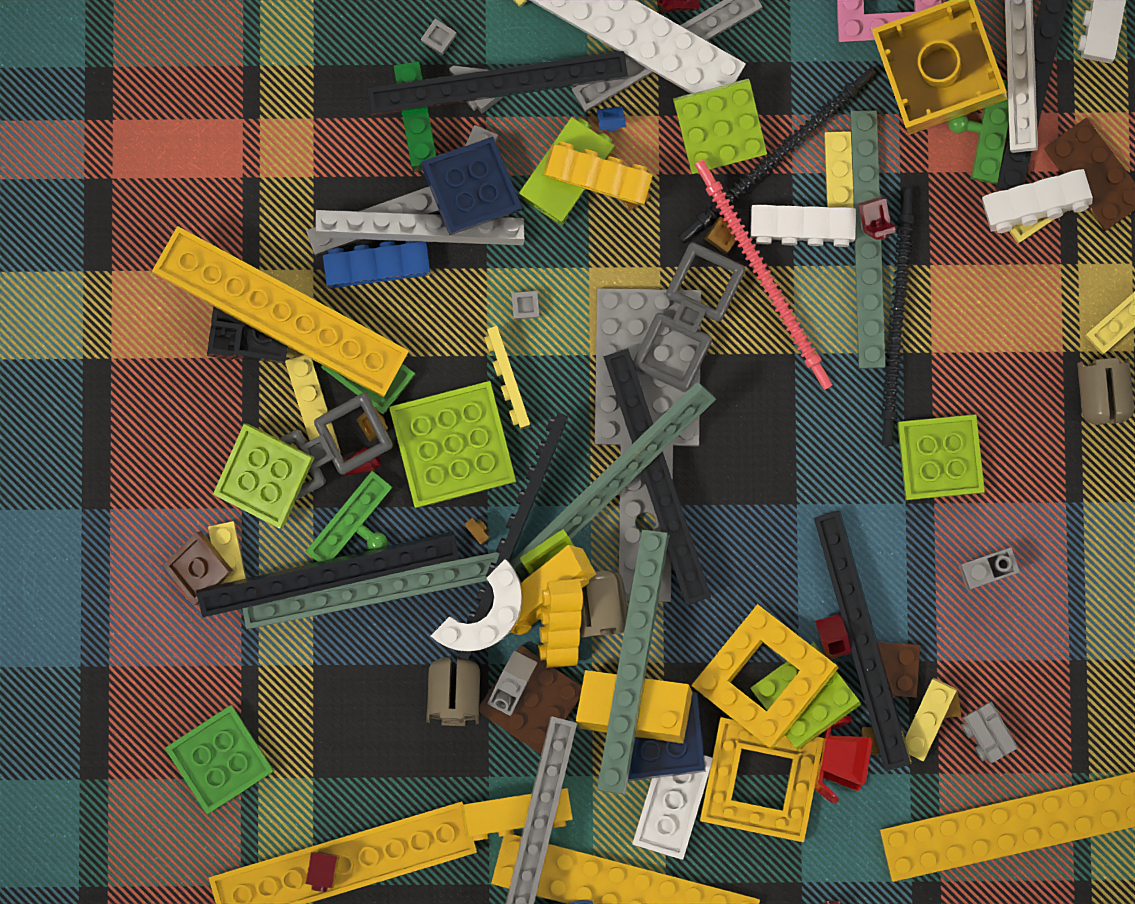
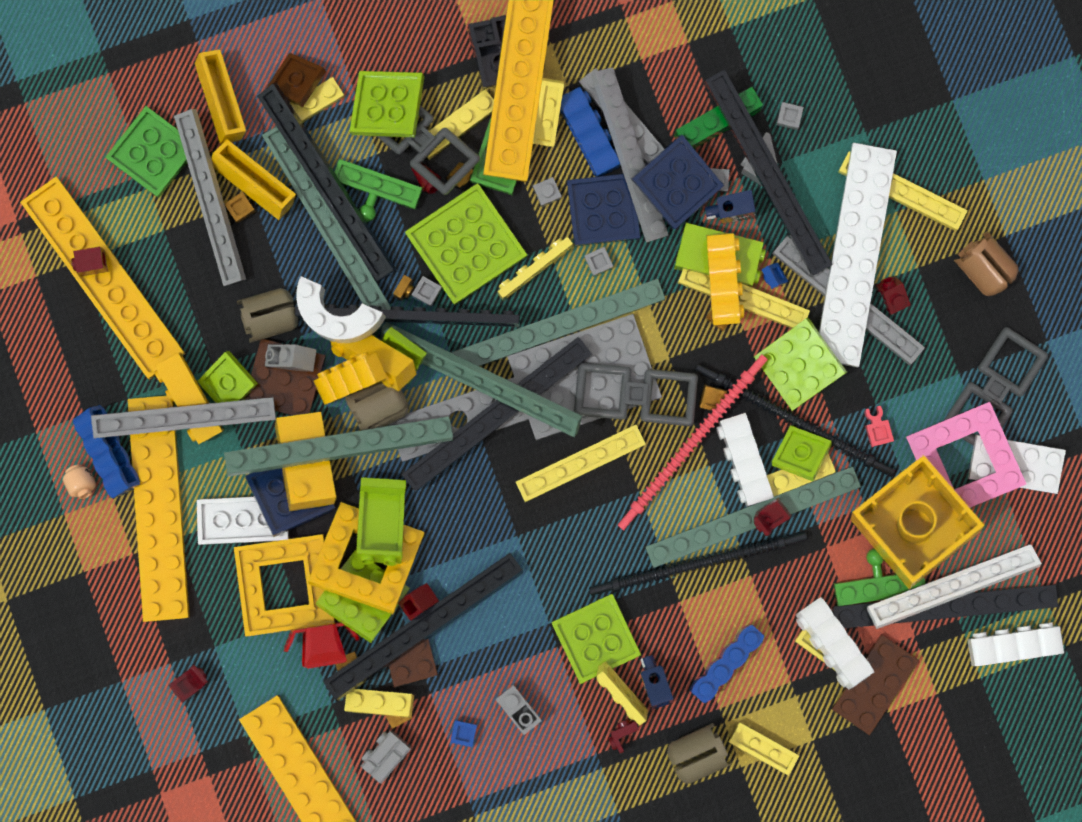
camera: 65 degrees right, 0 degrees up
none -> light grey plate [174,109,246,286]
none -> yellow brick [195,49,246,144]
none -> lime plate [197,351,258,403]
none -> yellow brick [211,139,296,220]
none -> pearl gold plate [224,192,256,223]
none -> lime panel [356,477,406,566]
none -> light grey plate [412,276,442,307]
none -> blue plate [450,720,477,747]
none -> sand green plate [451,279,665,367]
none -> light yellow plate [516,425,646,502]
none -> light yellow plate [533,78,564,147]
none -> light grey plate [533,177,562,207]
none -> dark blue plate [567,174,640,247]
none -> light yellow plate [596,661,648,726]
none -> dark red bracket [608,718,639,753]
none -> dark blue torso [640,655,674,710]
none -> light yellow plate [678,269,810,329]
none -> blue brick [690,624,764,703]
none -> dark blue torso [705,190,757,224]
none -> lime plate [772,425,832,481]
none -> coral plate [864,406,894,447]

